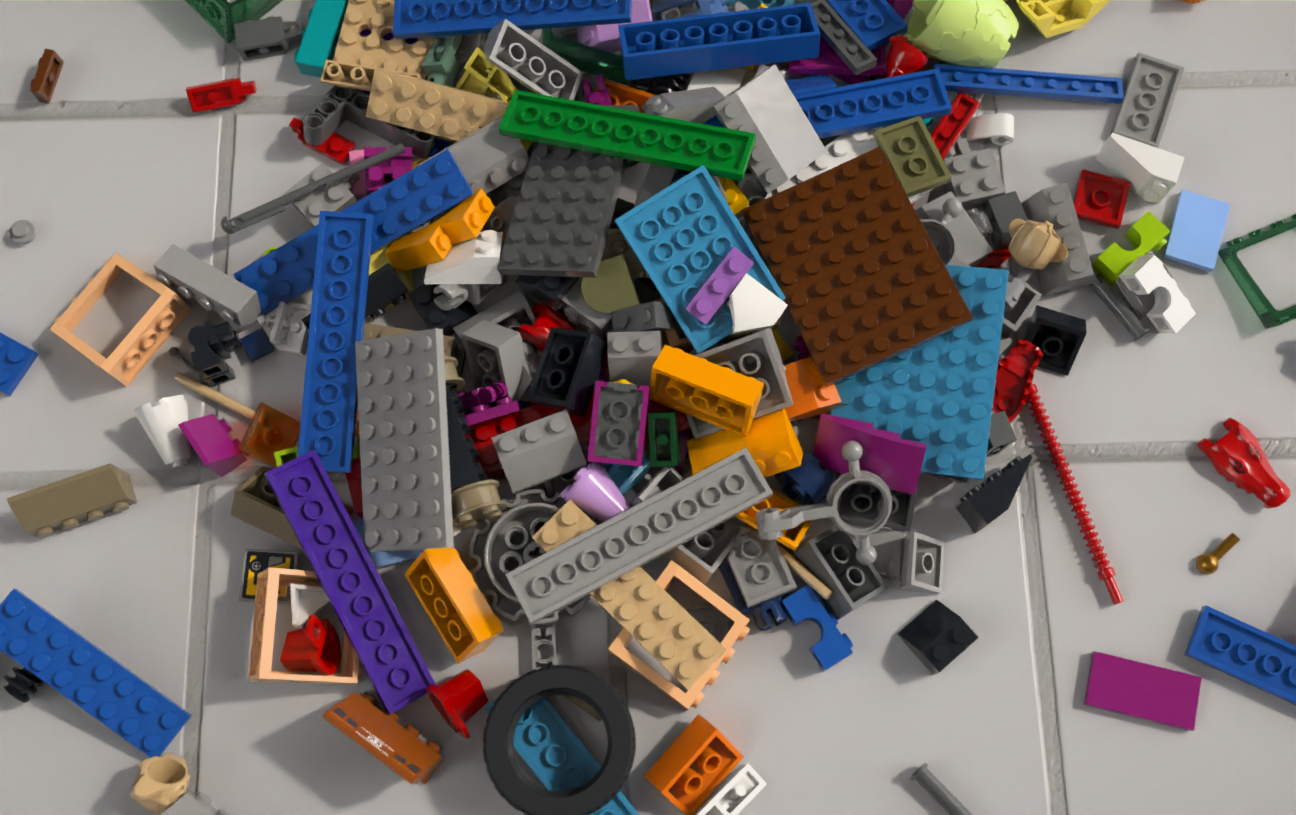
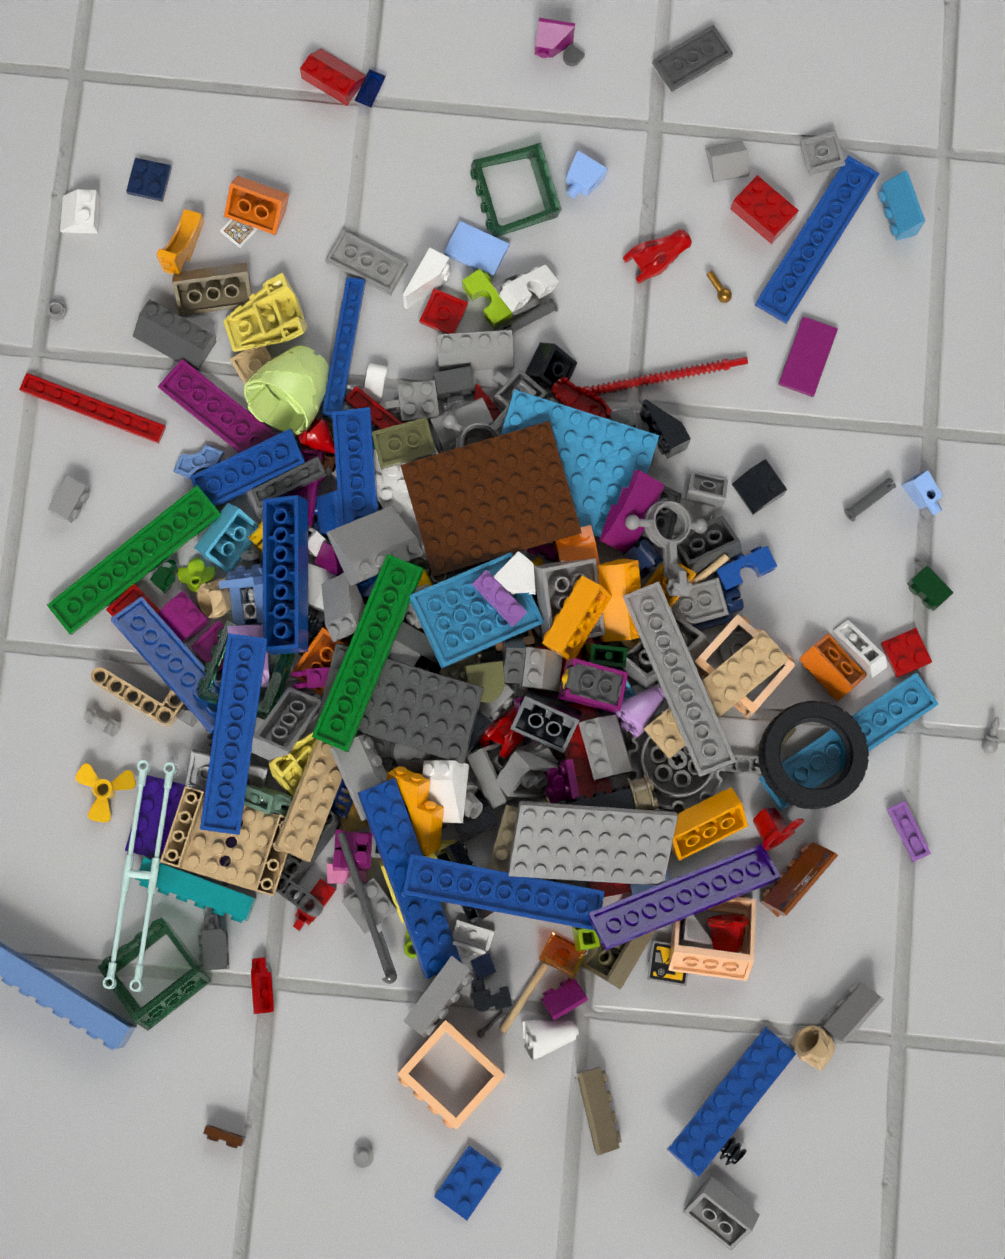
camera: 90 degrees left, 5 degrees up
tan piece [1008,218,1068,270] -> none

